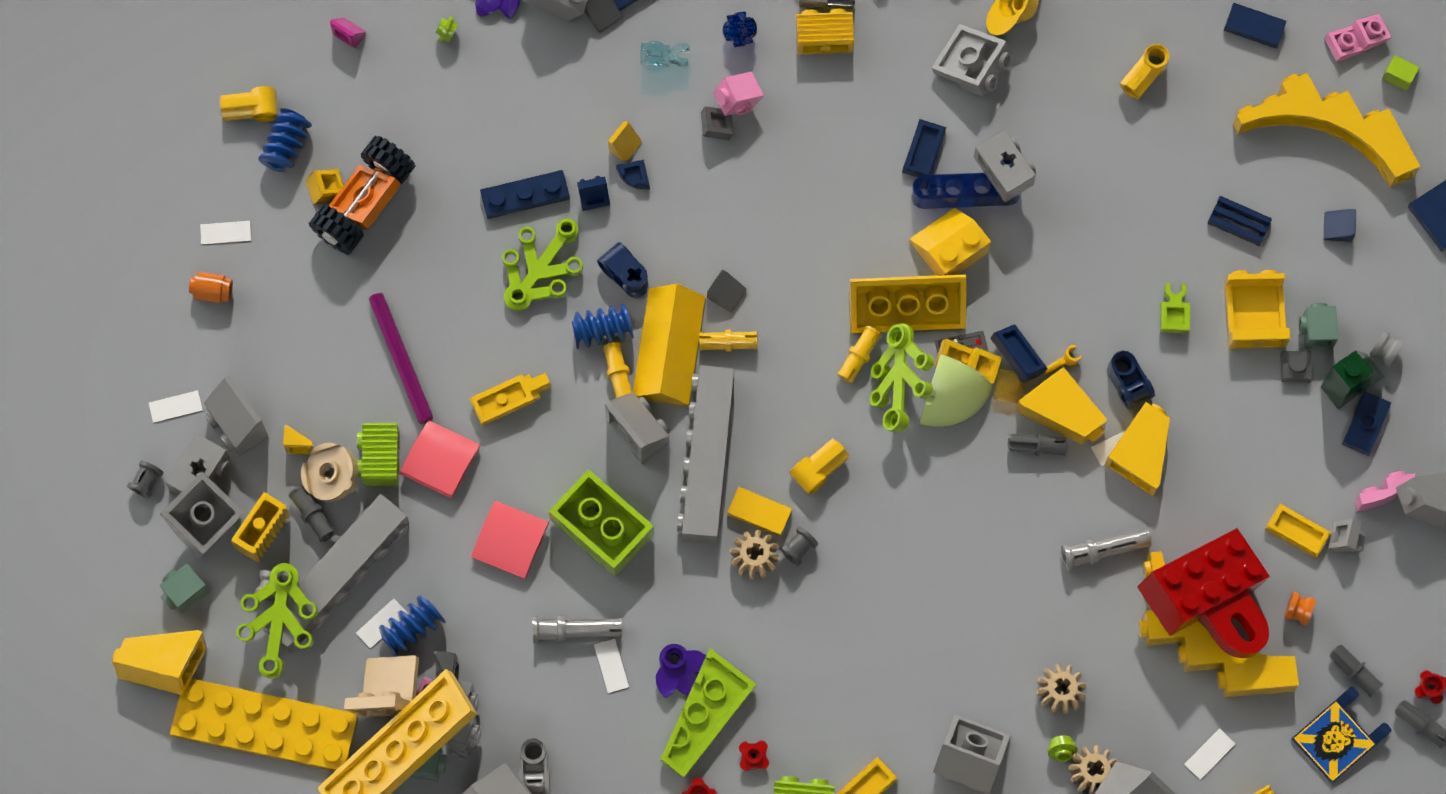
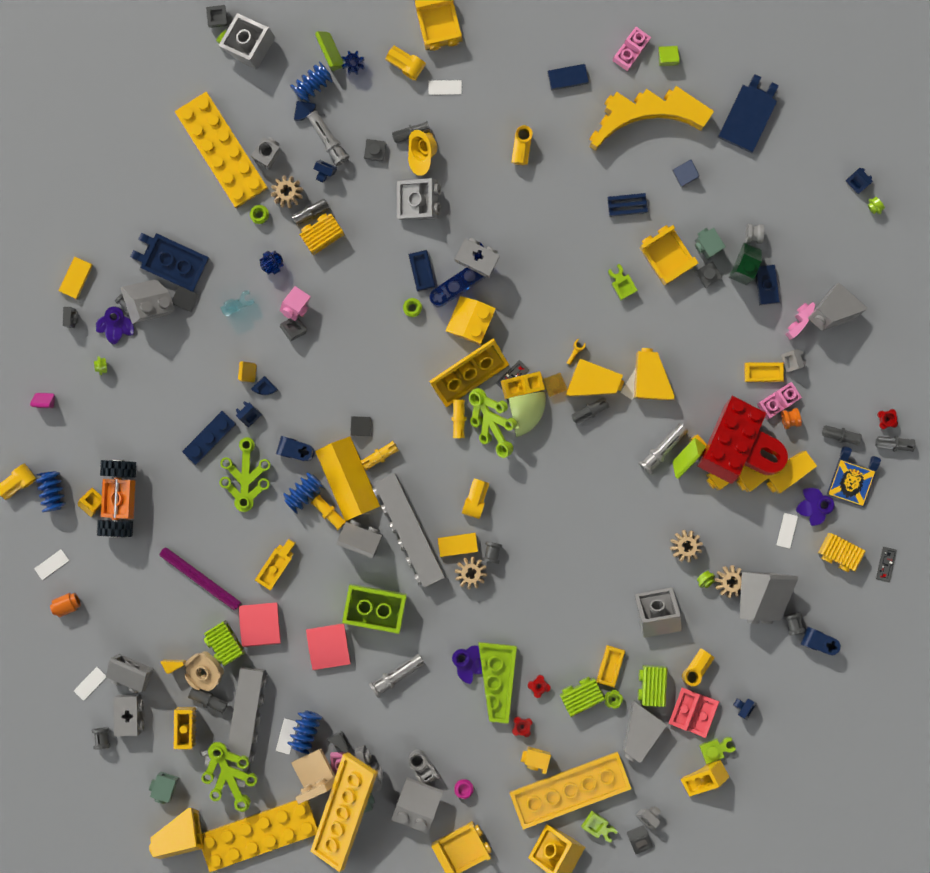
camera: 30 degrees left, 15 degrees up
light grey slope [160,472,245,558] -> none
white sticker [594,639,629,693] -> none
dark blue tile [990,324,1048,383] -> none
dark blue piece [1107,350,1155,410] -> none
none -> lime plate [403,298,422,317]
none -> lime slope [673,438,706,479]
none -> bright pink slope [757,382,802,420]
none -> dark purple plate [796,488,835,526]

